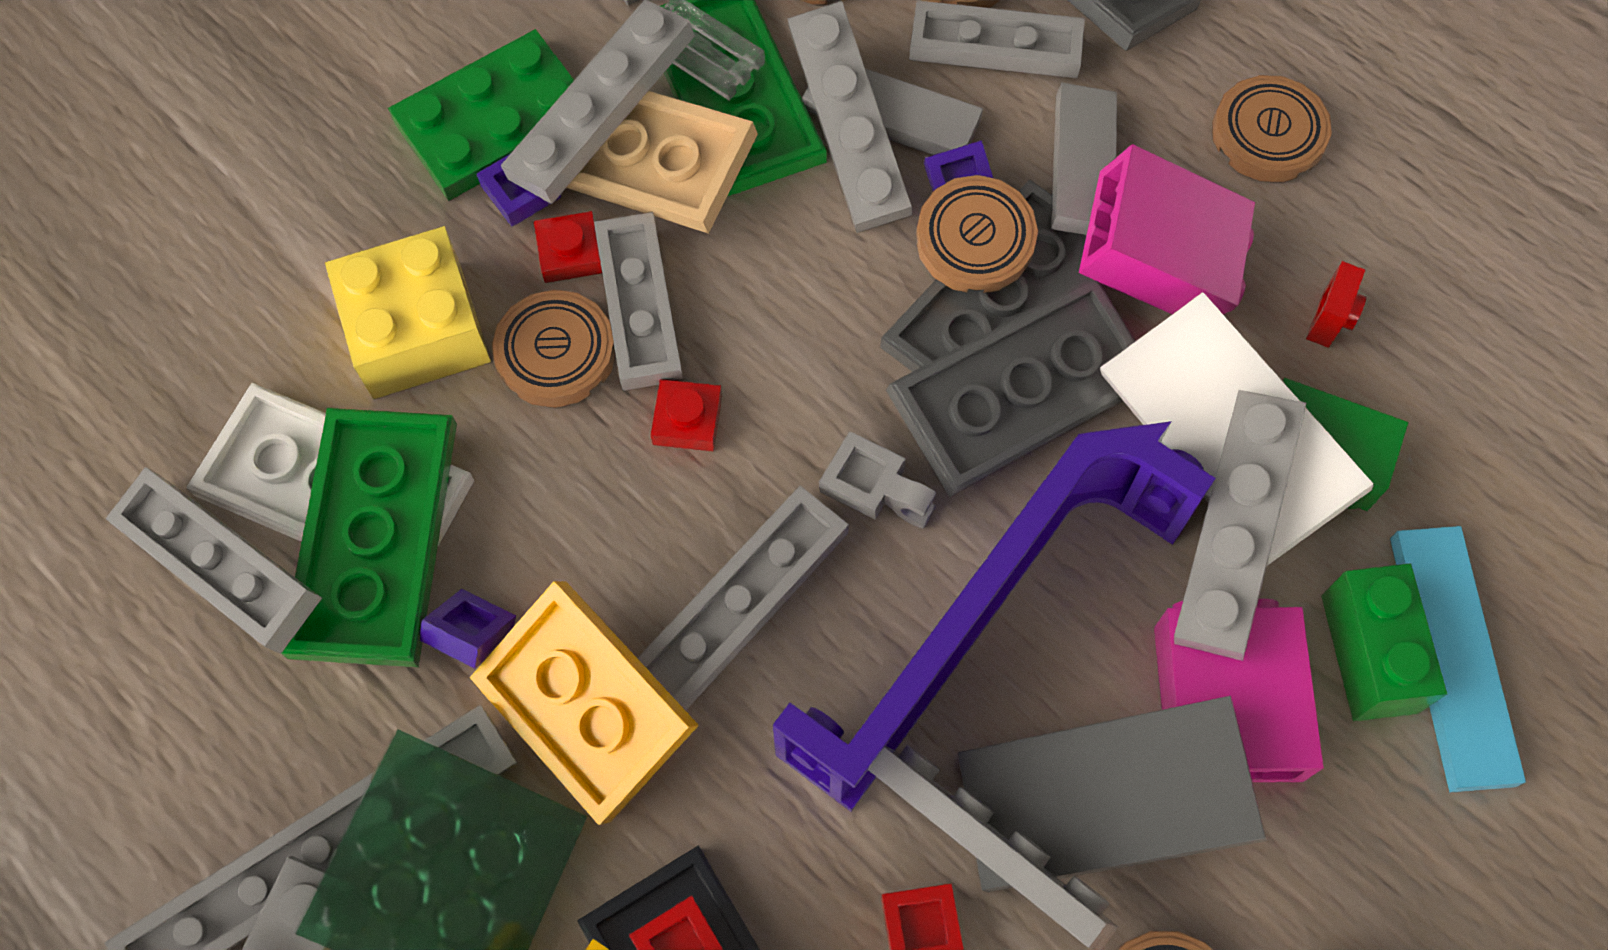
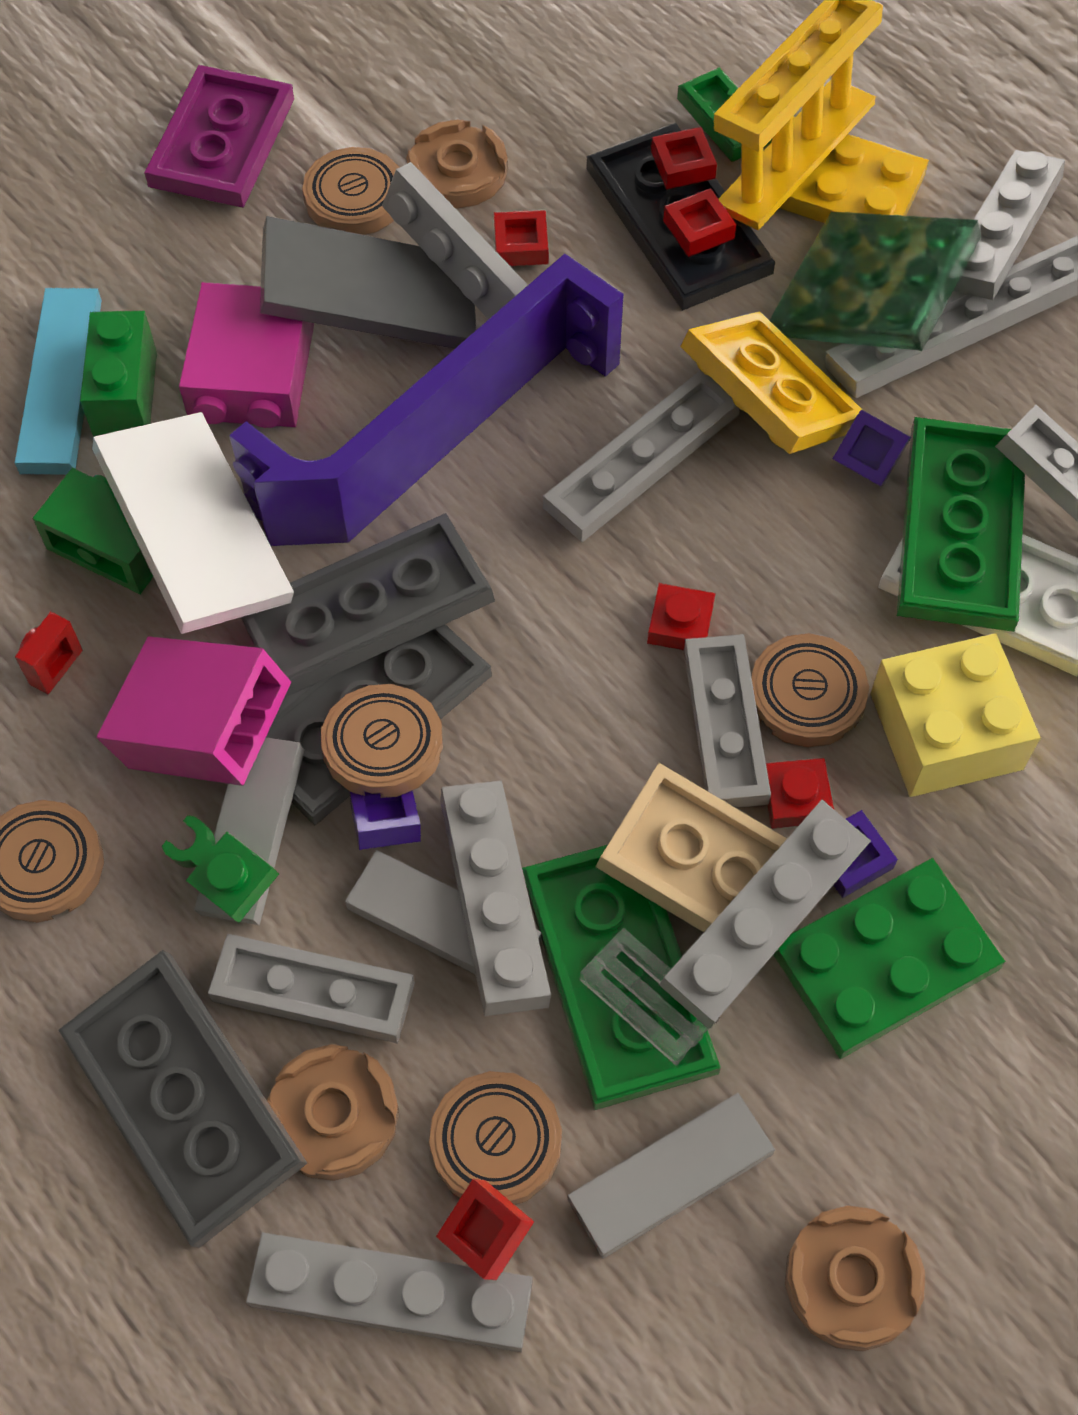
camera: 175 degrees left, 5 degrees down
light grey plate [819,431,936,529] -> none
light grey plate [1174,390,1306,661] -> none
none -> green plate [162,815,279,923]

